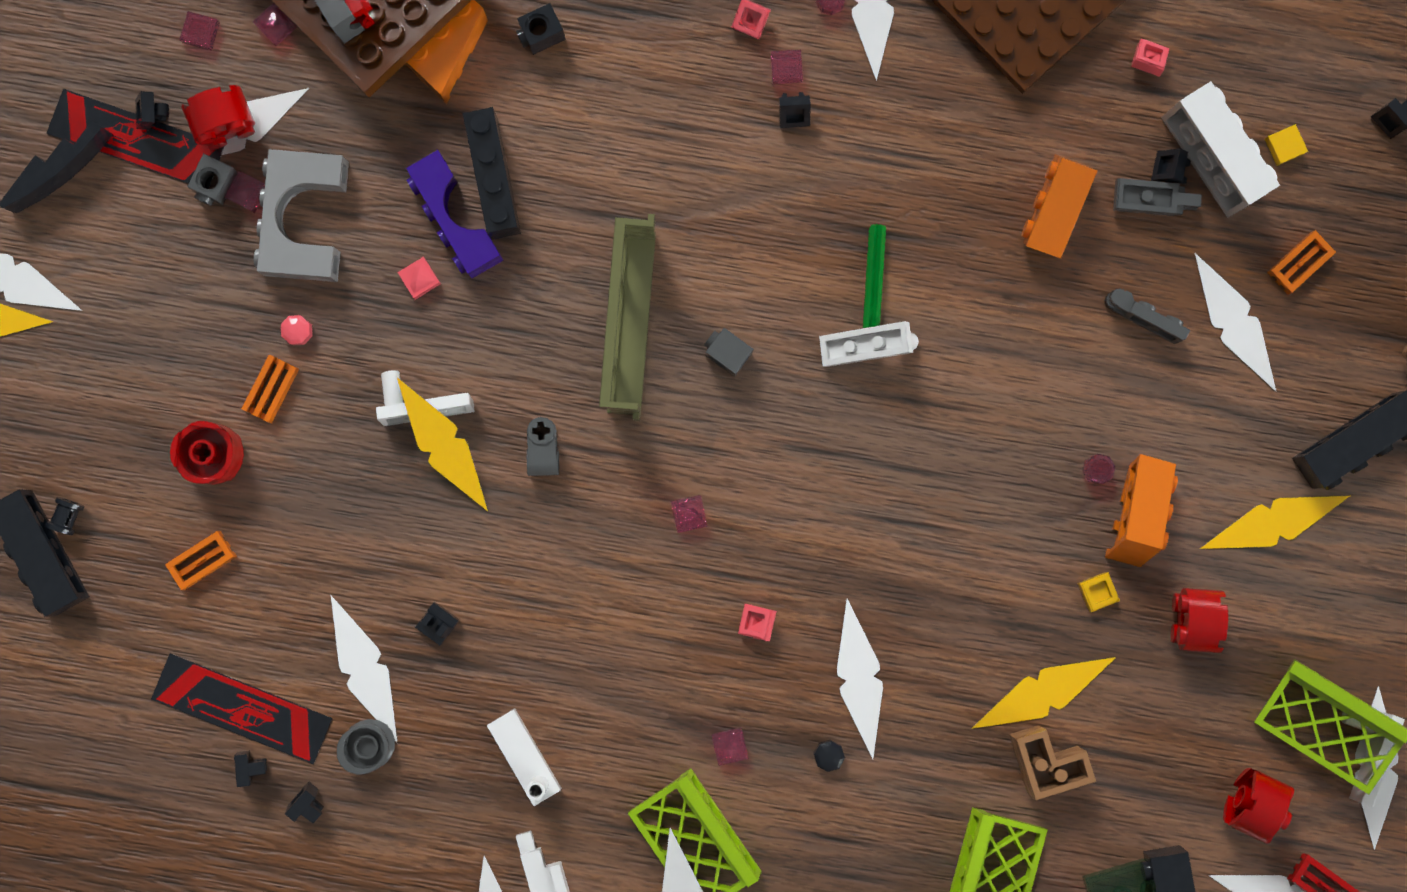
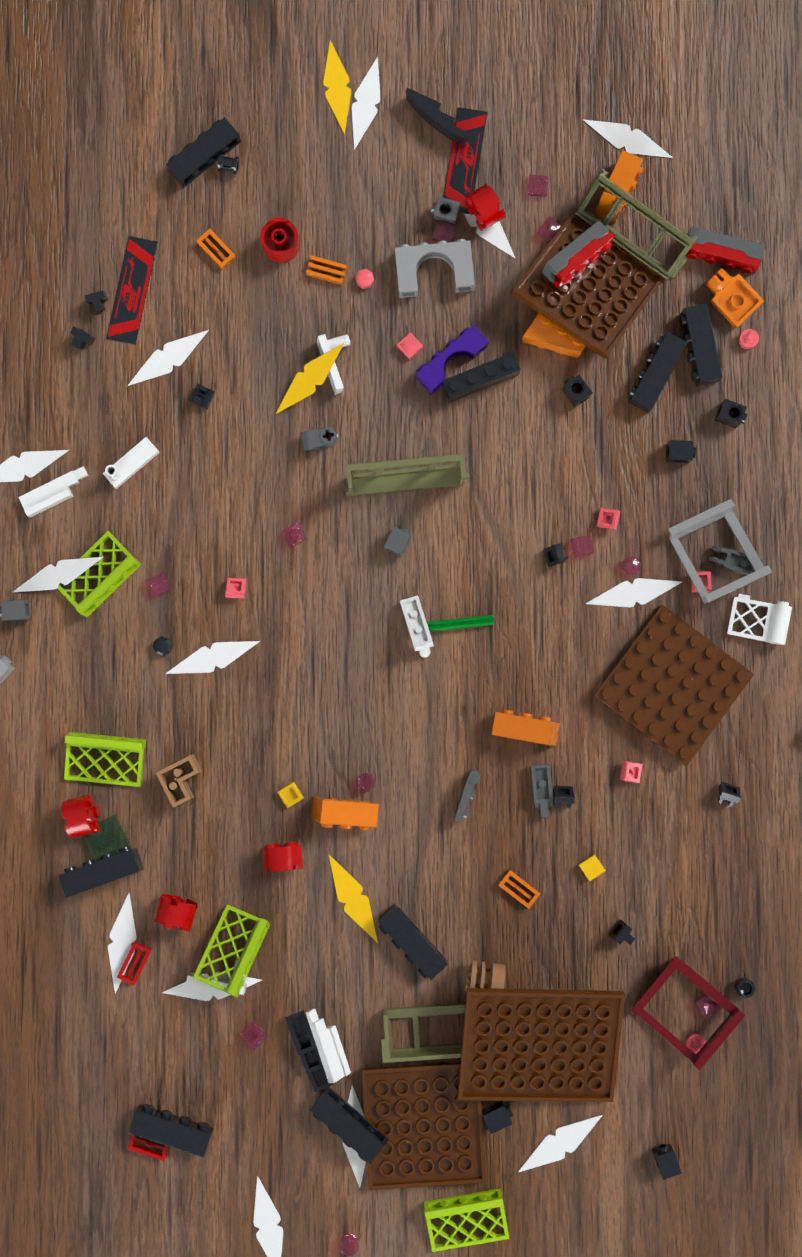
camera: 90 degrees right, 0 degrees up
black tile [135,91,169,130] -> none
dark grey piece [337,719,395,775] -> none
yellow sticker [971,657,1116,729] -> none
white brick [1161,81,1280,218] -> none
white sticker [1195,253,1276,391] -> none

